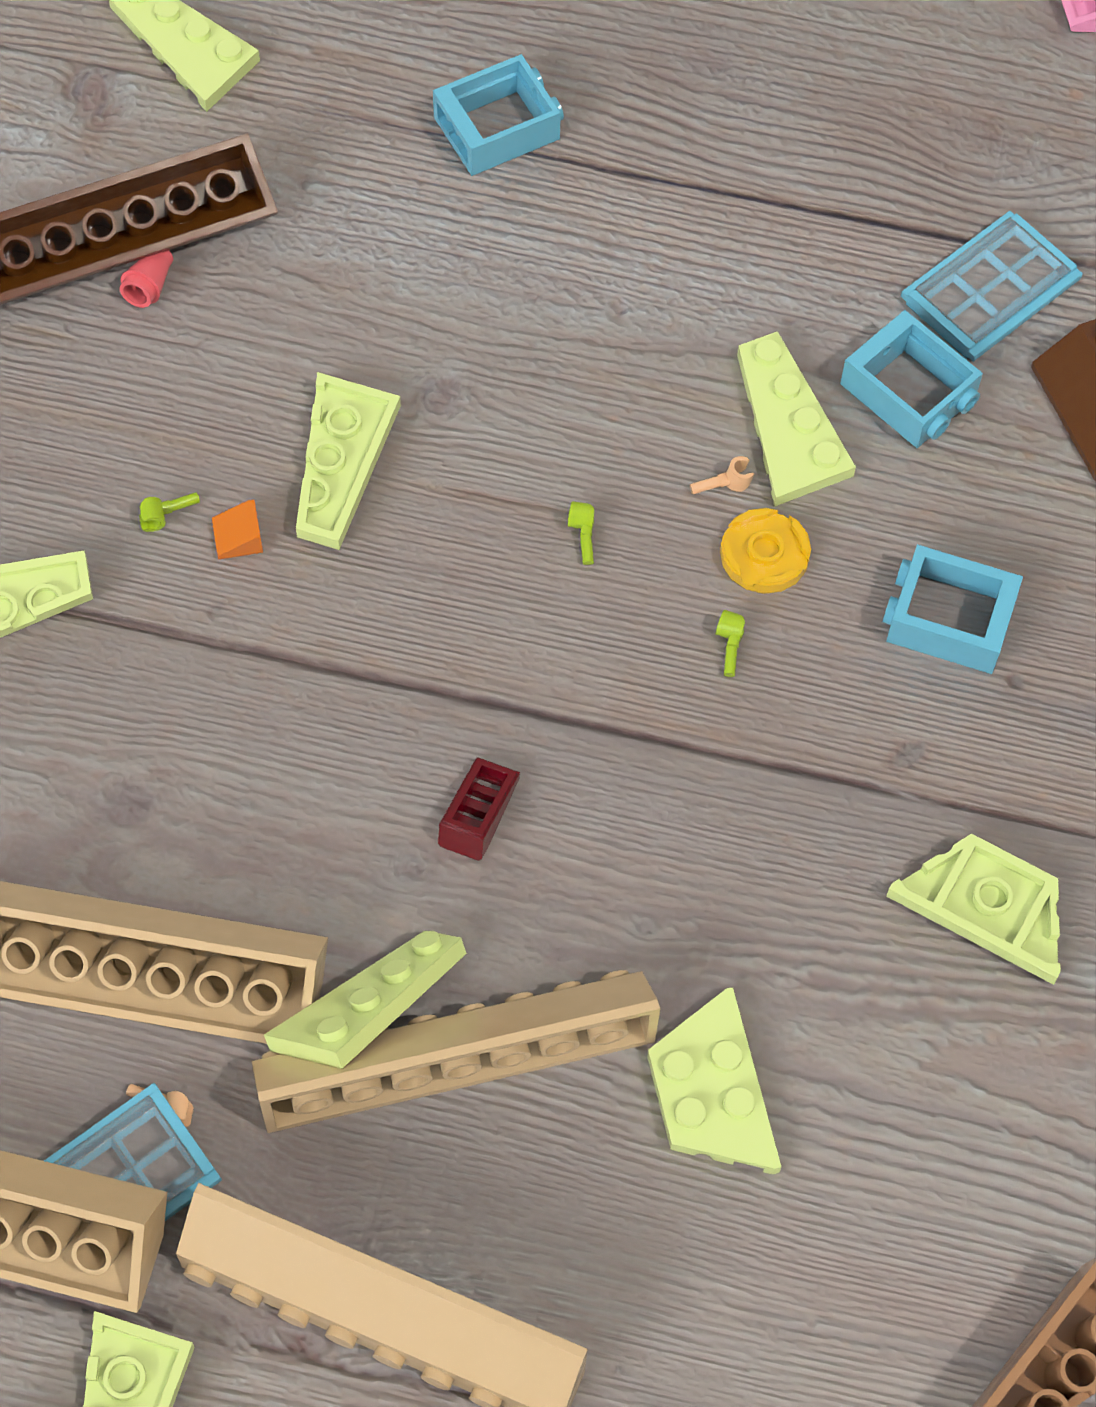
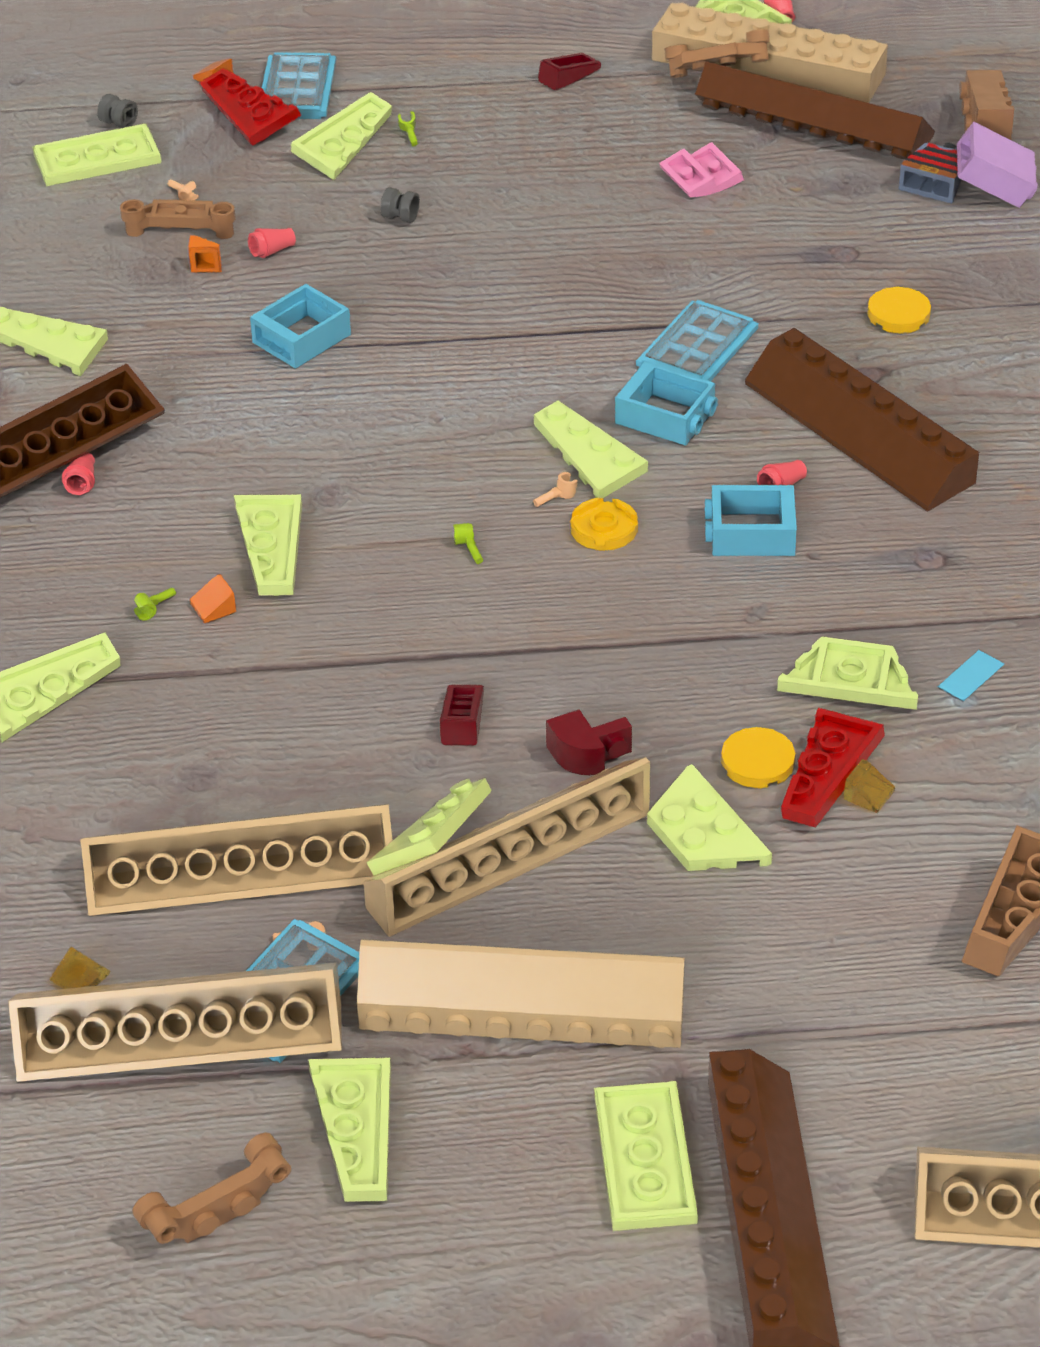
camera: 15 degrees left, 20 degrees down
lime hand [716,610,745,677] -> none
none -> dark red brick [546,709,632,776]
none -> yellow tile [721,727,796,788]
none -> coral cone [757,460,807,485]
none -> red wing [781,708,885,828]
none -> clear yellow slope [844,759,895,813]

